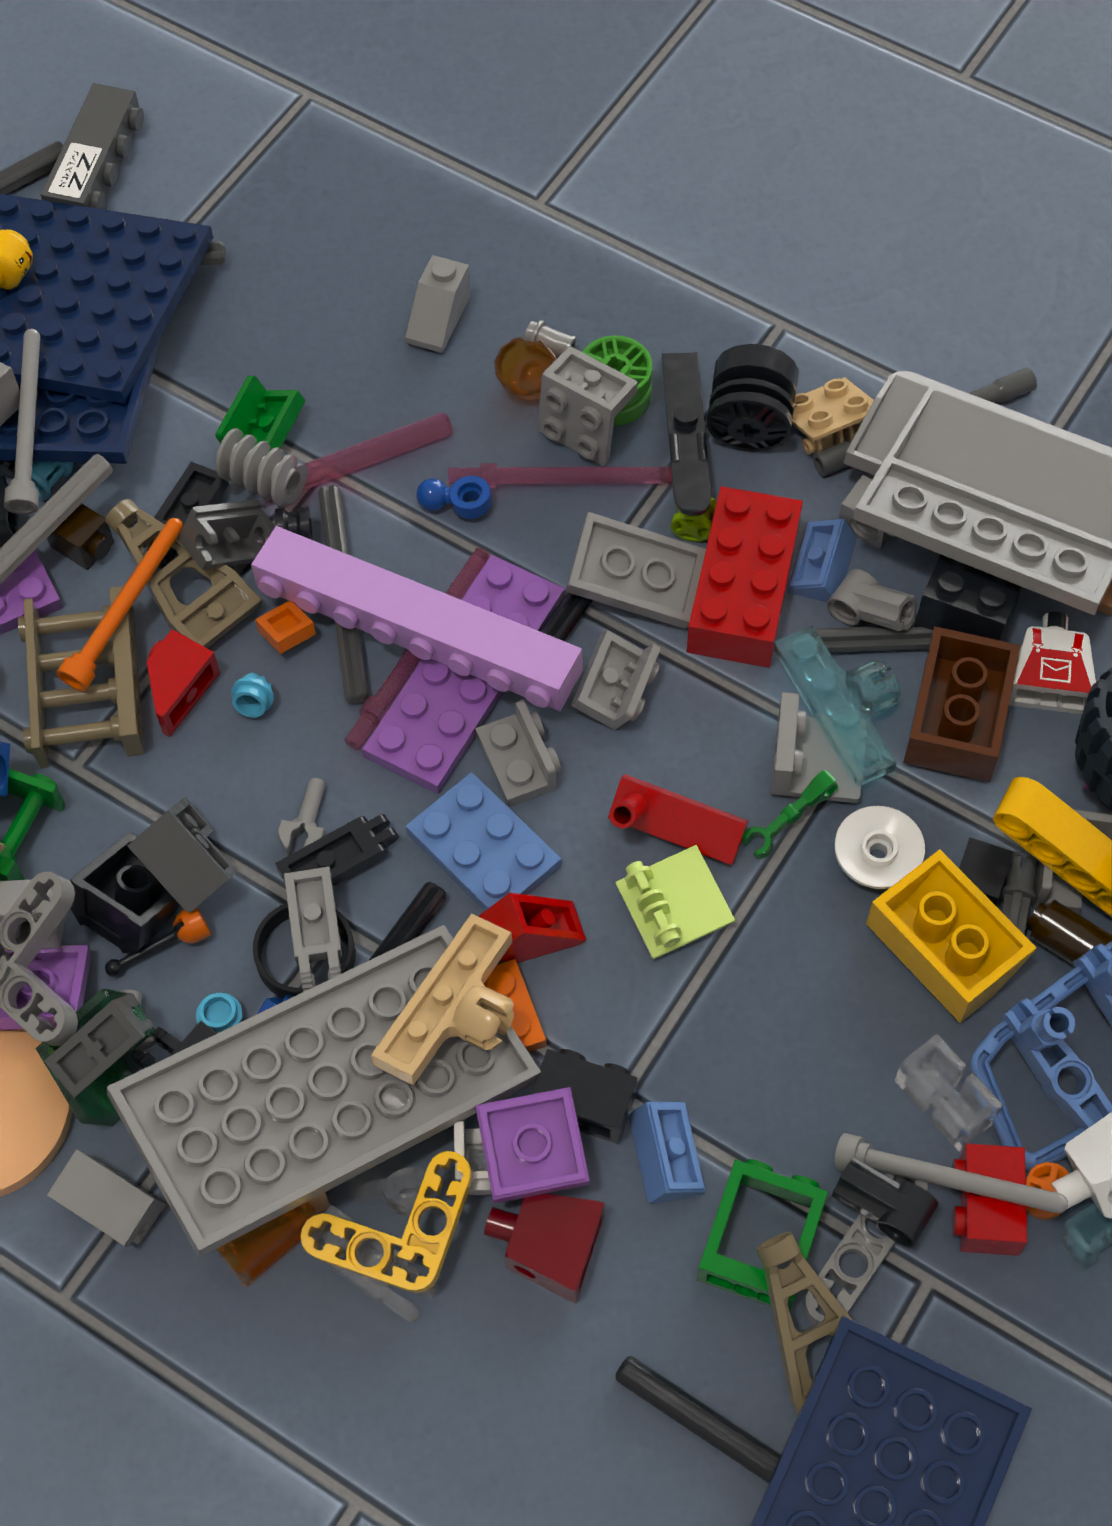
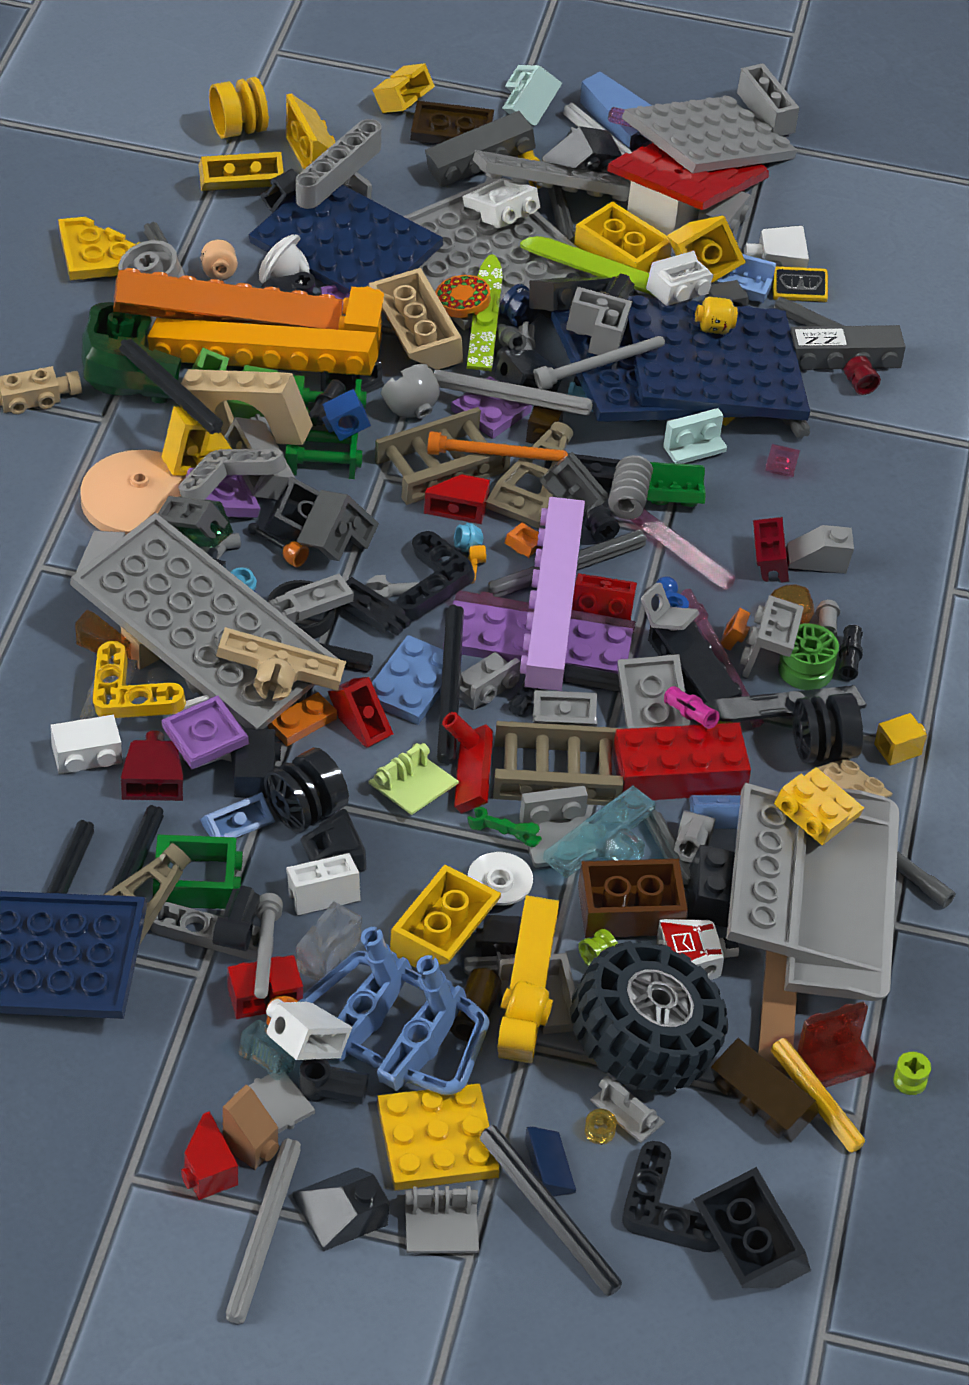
camera: 65 degrees right, 15 degrees down
none -> white brick [51,714,122,774]
none -> black axle [112,805,164,889]
none -> black wheel [264,747,349,832]
none -> white hinge [286,853,360,915]
none -> black piece [300,809,367,872]
none -> black beam [397,531,475,620]
none -> black axle [437,604,464,765]
none -> light orange hand [468,545,486,584]
none -> dark tan fence [493,721,623,806]
none -> black axle [509,681,541,716]
none -> red bracket [571,573,637,622]
none -> lime wheel [578,929,618,967]
none -> light grey bracket [641,583,699,630]
none -> black brick [648,620,742,710]
none -> light aqua bracket [663,408,727,464]
none -> dark pink pin [664,686,720,729]
none -> orange plate [719,608,750,651]
none -> dark red hinge [753,517,789,583]
none -> clear pink plate [765,444,800,477]
none -> yellow plate [774,767,864,846]
none -> black pin [838,625,863,680]
none -> dark red wheel [844,356,881,395]
none -> yellow brick [874,713,927,766]

